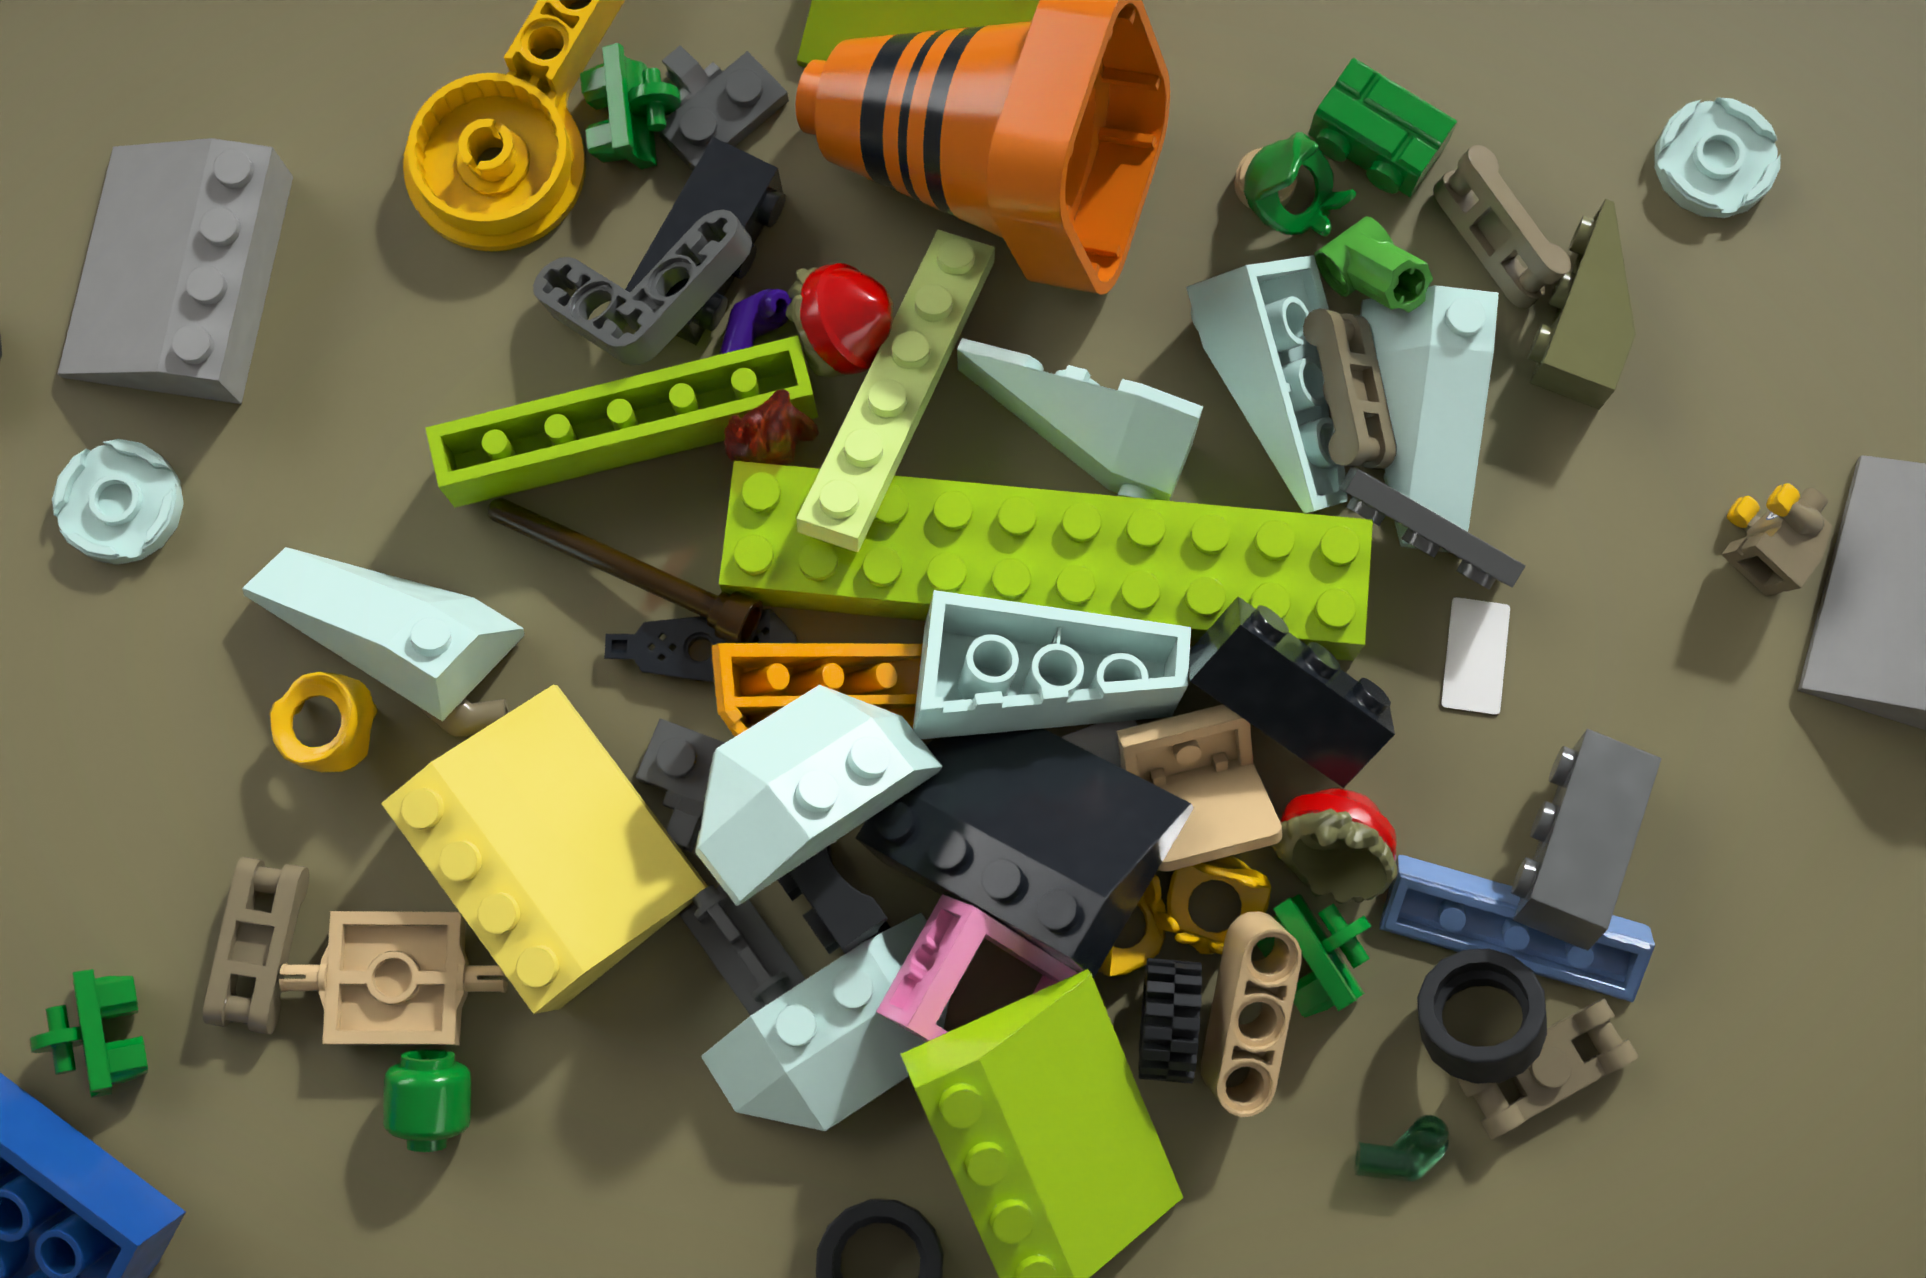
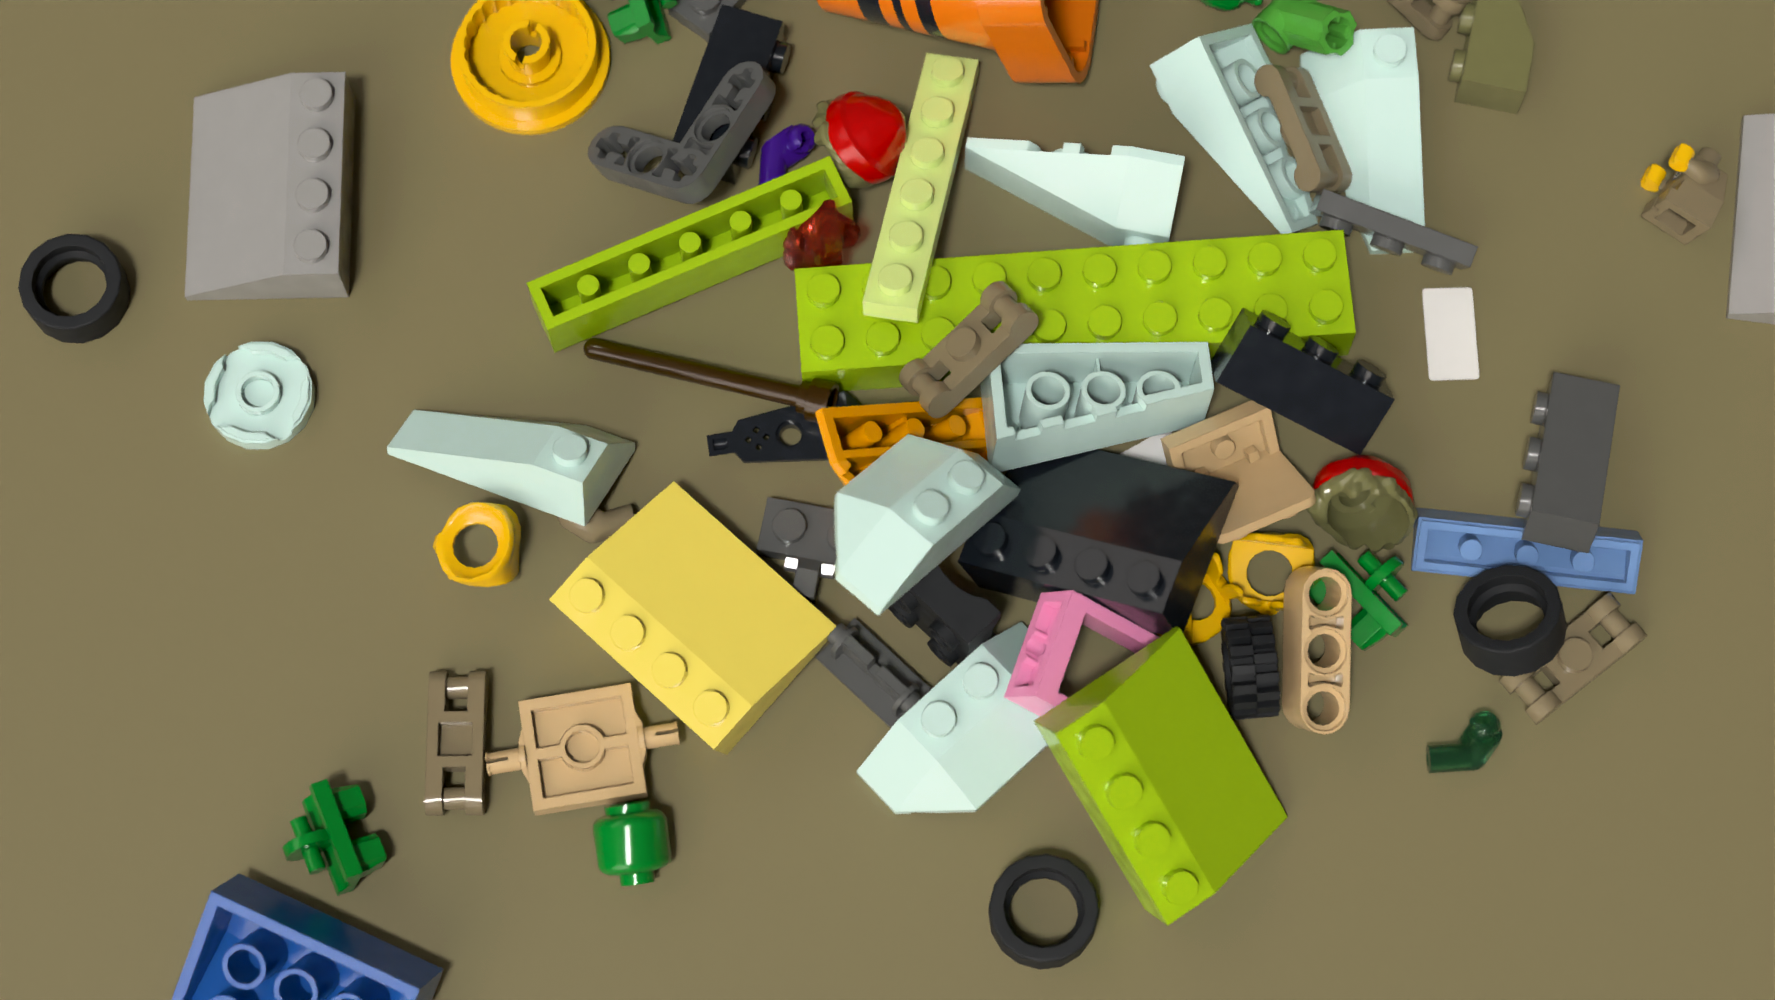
camera: 10 degrees left, 5 degrees down
none -> dark tan plate [899,281,1039,418]

